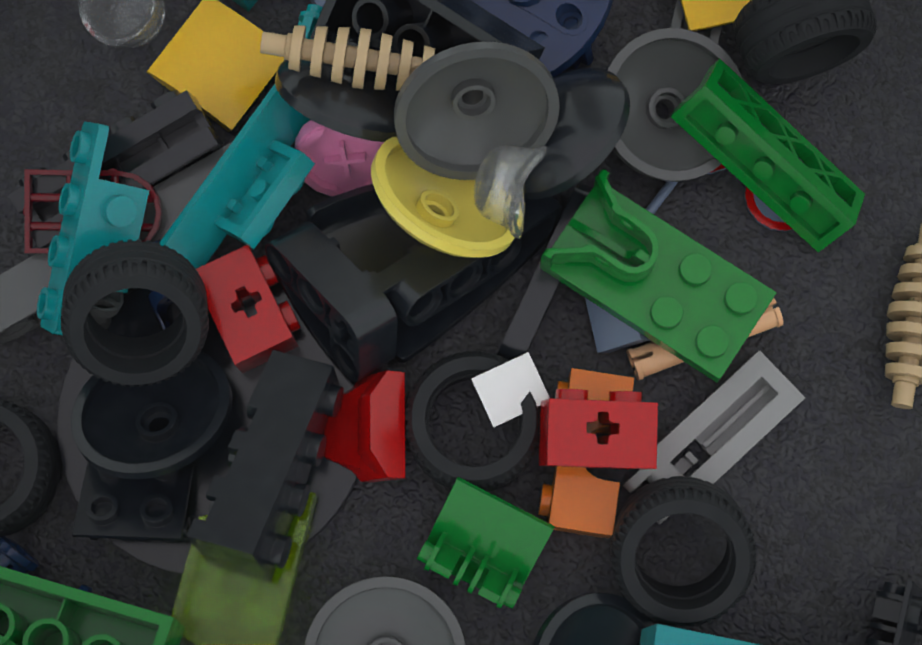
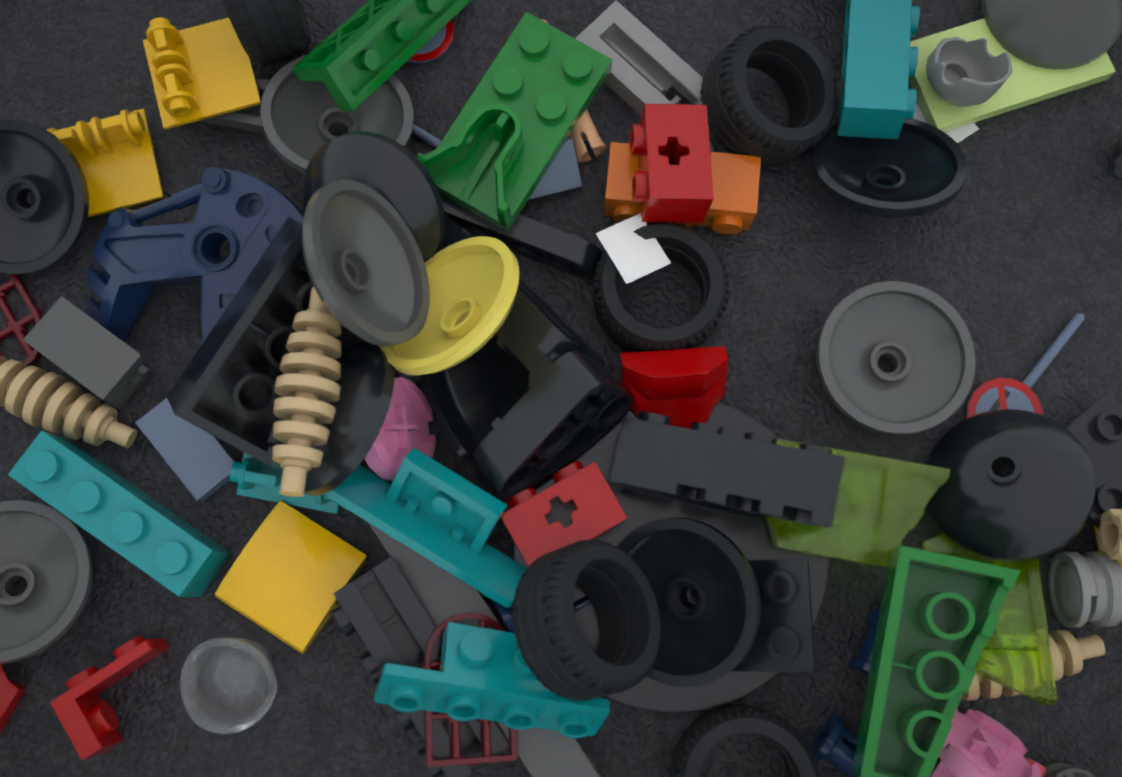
camera: 95 degrees left, 0 degrees up
green hinge [417,477,555,609] -> none
clear helmet [474,145,548,239] -> none

